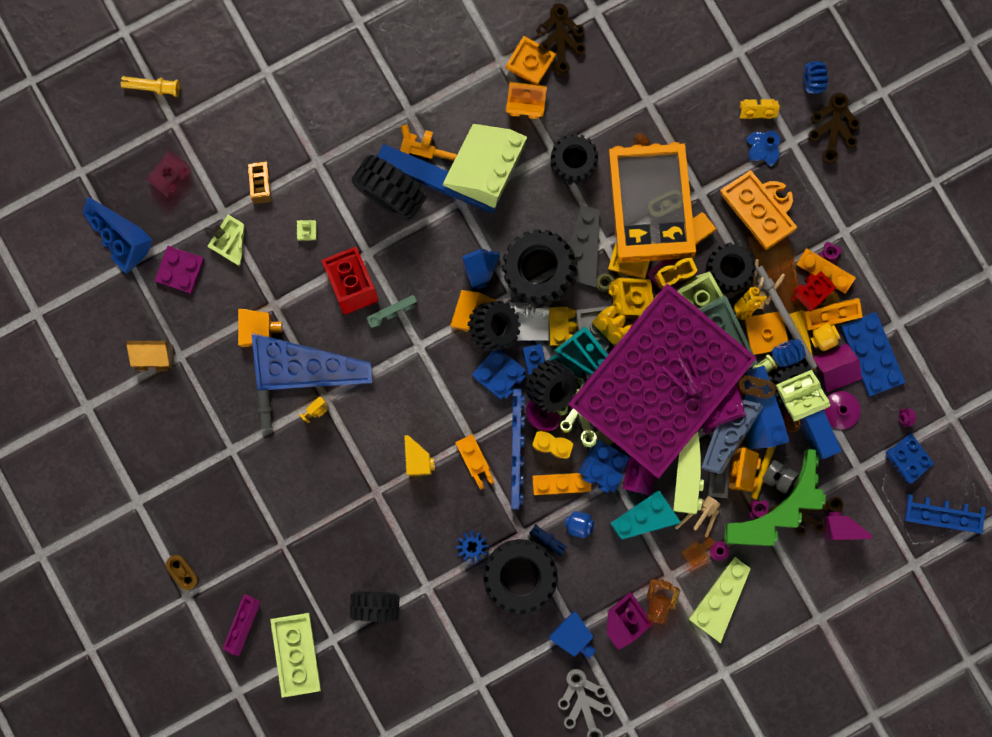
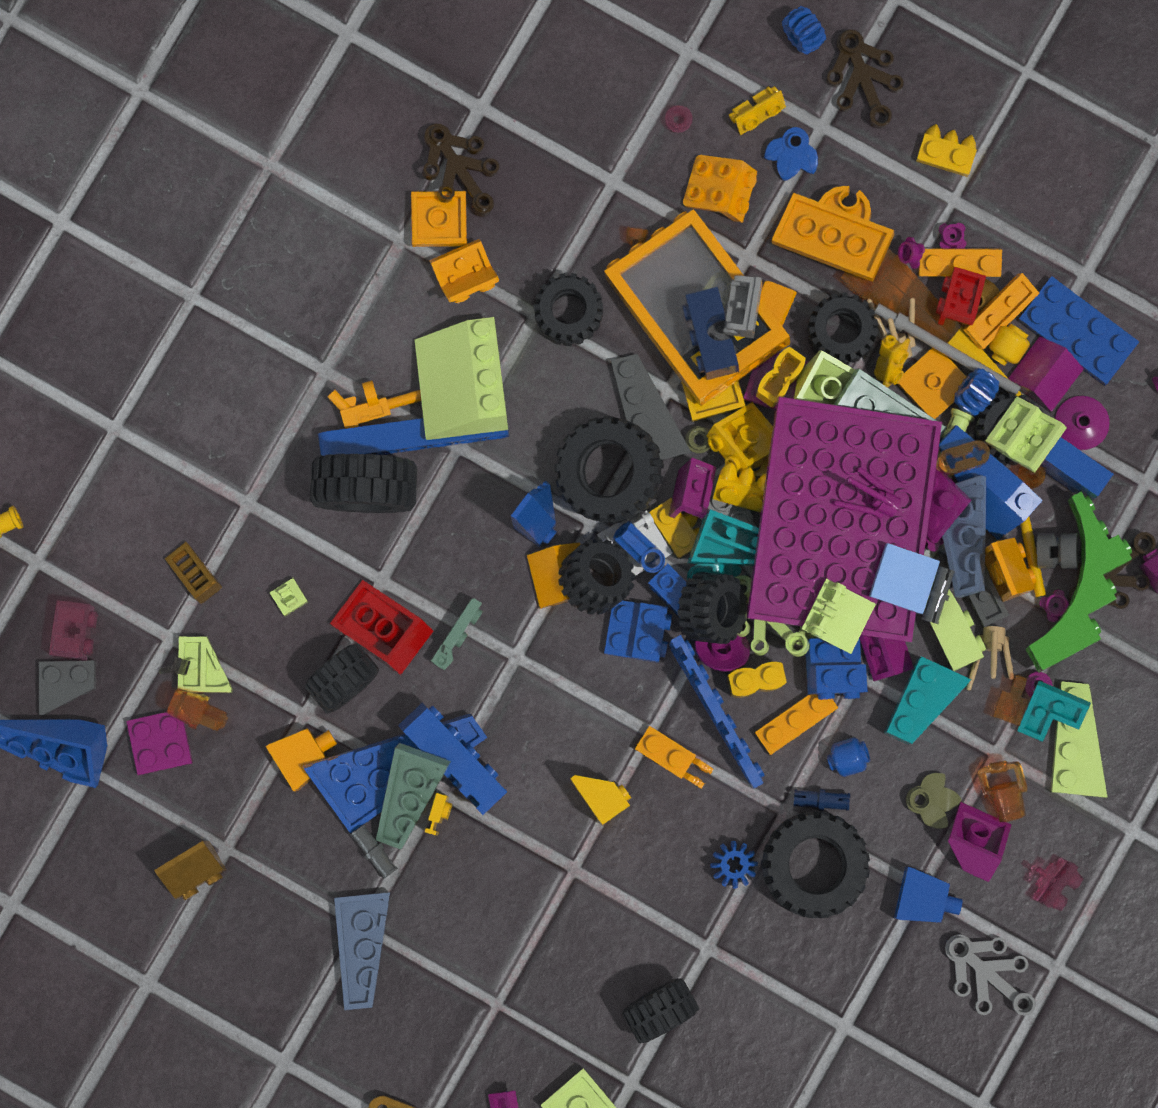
camera: 30 degrees left, 0 degrees up
none -> dark grey wing [39,660,96,716]
none -> clear orange piece [167,688,228,731]
none -> black tyre [305,643,380,713]
none -> sand blue wing [334,892,390,1010]
none -> sand green wing [376,743,451,849]
none -> blue wedge [398,703,507,815]
none -> blue piece [612,521,665,573]
none -> clear pink plate [665,105,692,133]
none -> magenta panel [669,458,716,518]
none -> dark blue arch [682,287,739,380]
none -> light orange bracket [683,155,758,223]
none -> light grey hinge [723,276,762,338]
none -> yellowish green hinge [801,579,876,654]
none -> light blue tile [869,543,940,614]
none -> magenta plate [898,237,925,269]
none -> olive plate [906,773,962,829]
none -> yellow plate [916,124,977,177]
none -> dark grey pin [921,566,955,624]
none -> teal plate [1017,681,1091,742]
none -> clear pink hips [1032,857,1083,911]

